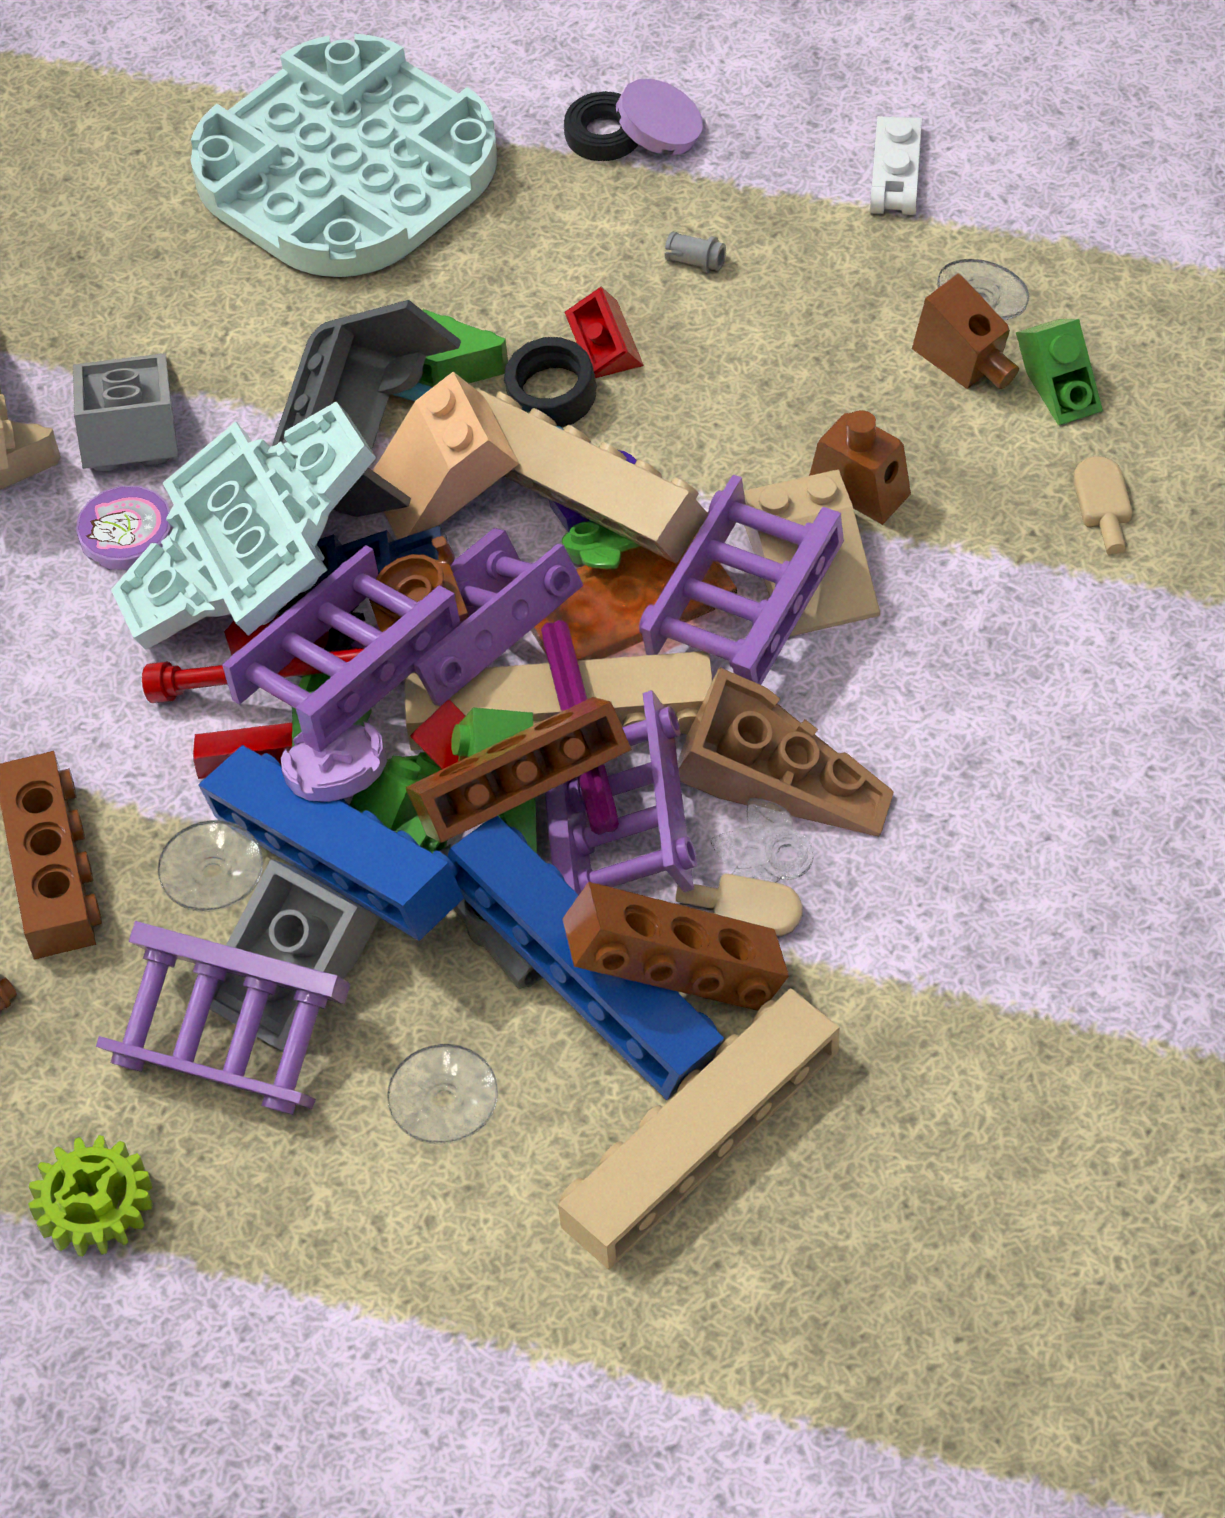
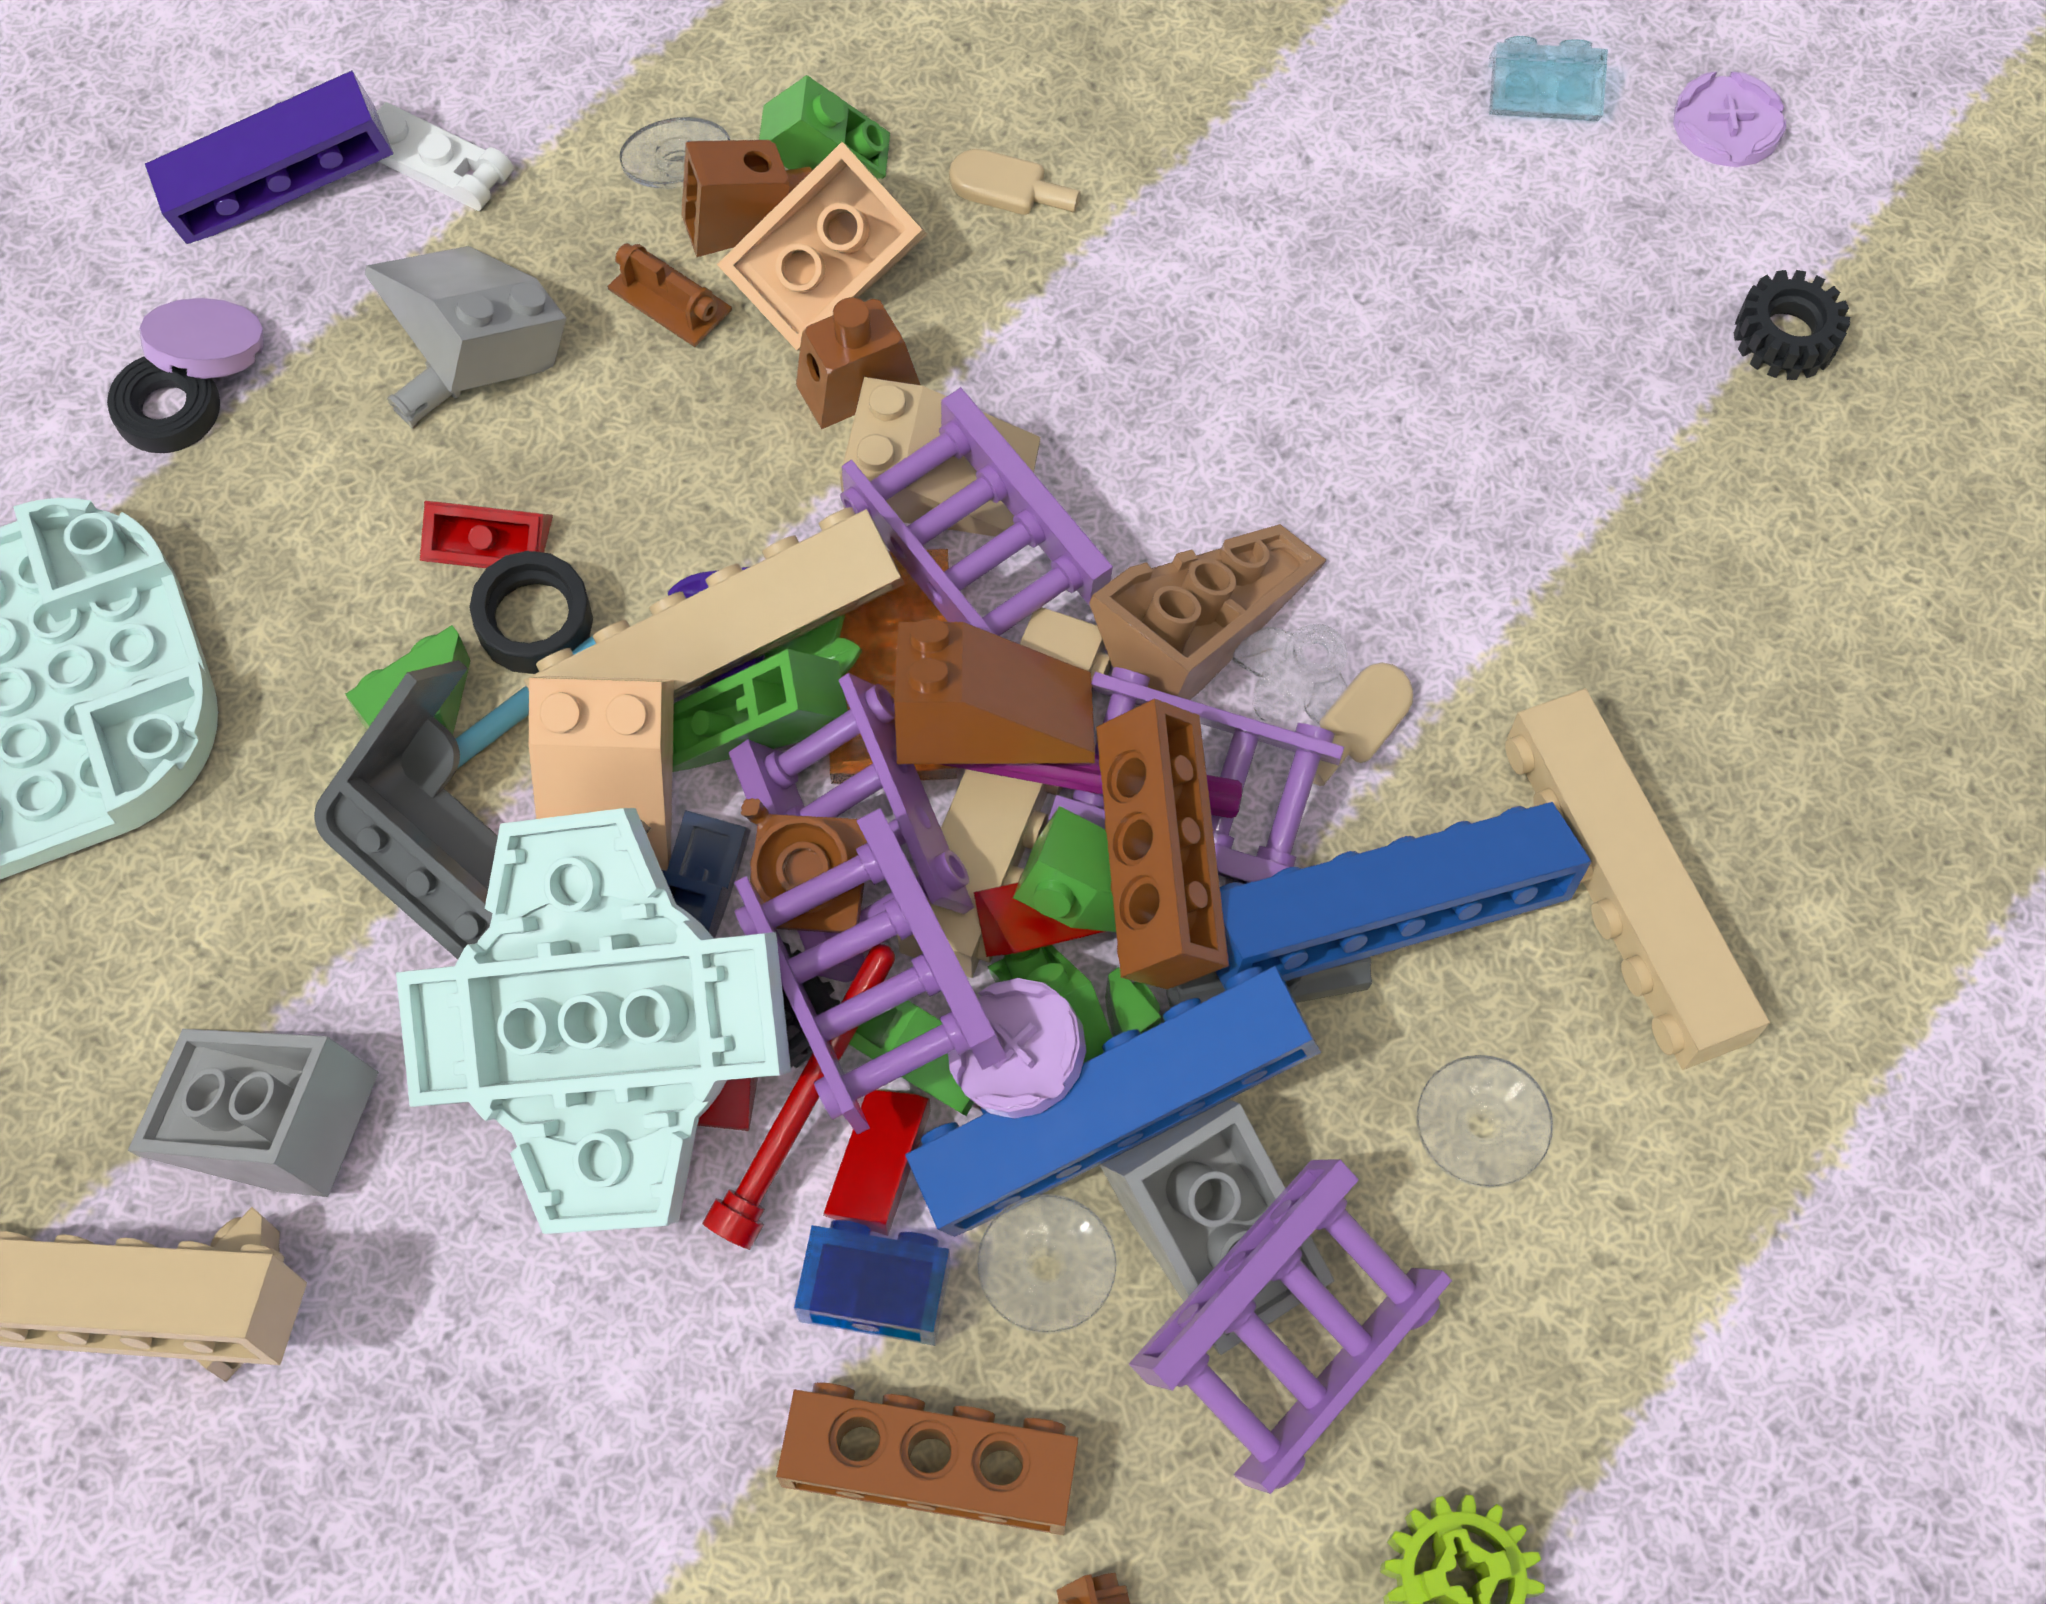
camera: 70 degrees left, 10 degrees up
tile [76,486,173,570] -> none
dark orange brick [562,881,789,1011] -> none
none -> dark purple brick [145,70,394,244]
none -> light grey slope [365,246,566,393]
none -> dark orange hinge [607,243,732,347]
none -> bright green slope [673,649,848,772]
none -> light nougat slope [717,142,927,351]
none -> clear blue brick [794,1220,951,1346]
none -> dark orange slope [894,619,1095,764]

